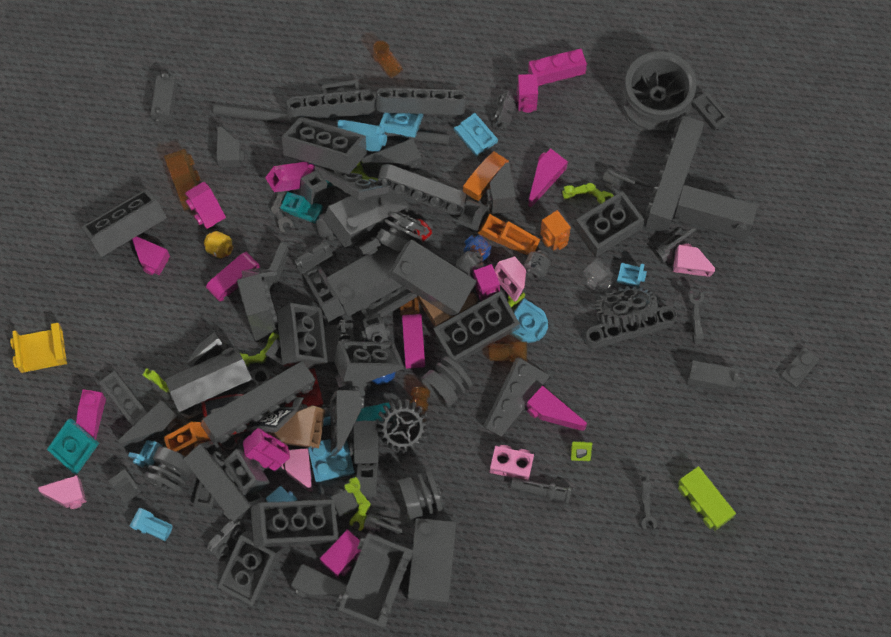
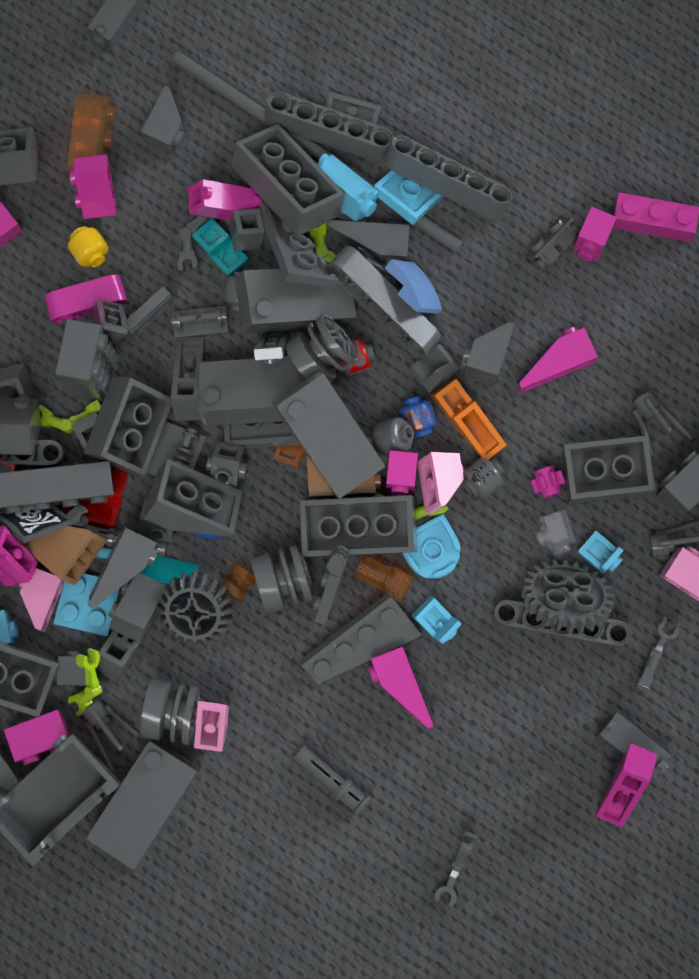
camera: 30 degrees right, 10 degrees up
clear orange piece [373,41,403,78] -> none
dark pink beam [402,314,425,369] -> none
medium azure plate [454,113,498,157] -> none
orange slope [463,151,509,202] -> none
bright pink brick [490,445,534,480] -> none
orange brick [540,210,571,251] -> none
lime piece [562,183,614,204] -> none
lime slope [571,441,592,461] -> none
lime brick [678,466,736,531] -> none
none -> bright pink slope [194,701,229,752]
none -> dark grey hinge [313,545,350,625]
none -> medium blue slope [385,259,442,314]
none -> medium azure bracket [411,596,461,644]
none -> dark pink gear [531,466,566,499]
none -> dark pink slope [596,743,657,827]

